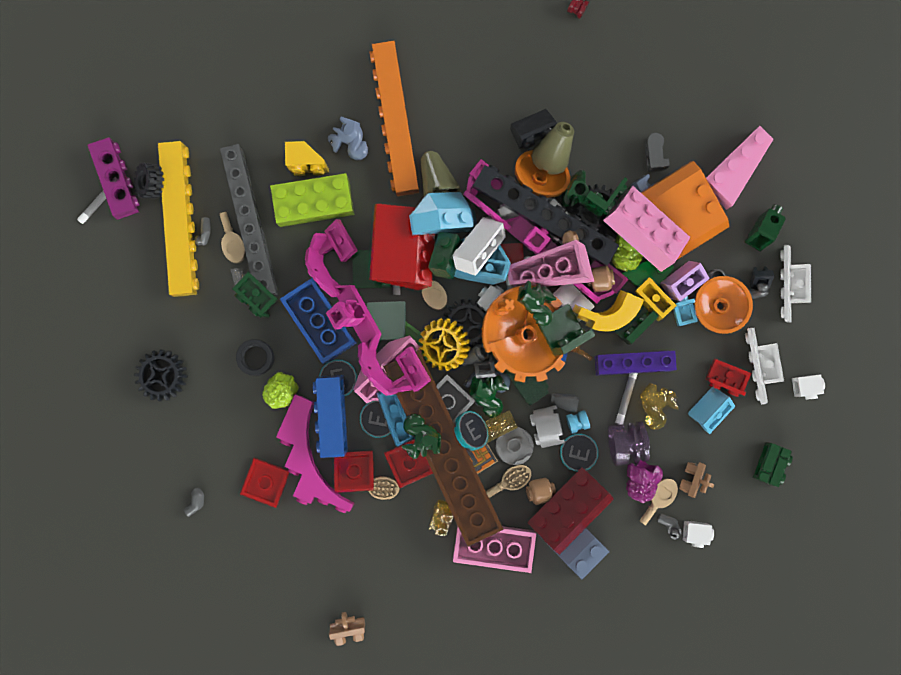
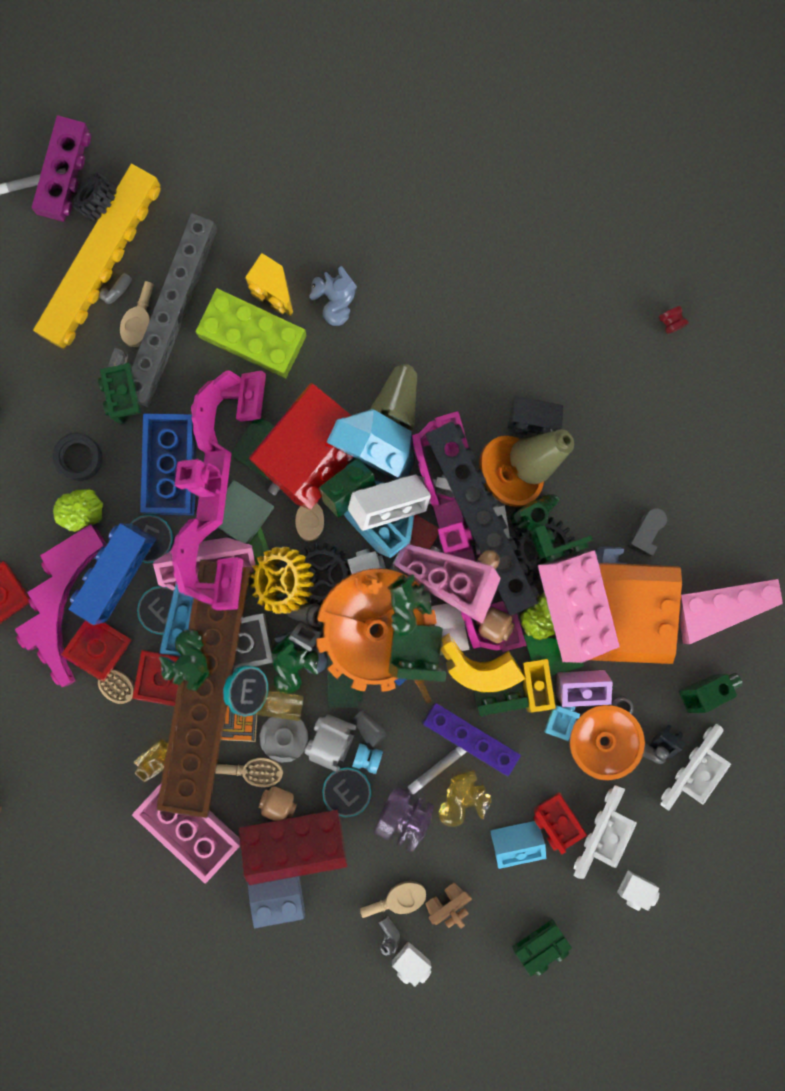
camera: 30 degrees right, 0 degrees up
orange brick [369,41,419,196] -> none
magenta hair [626,459,663,503] -> none

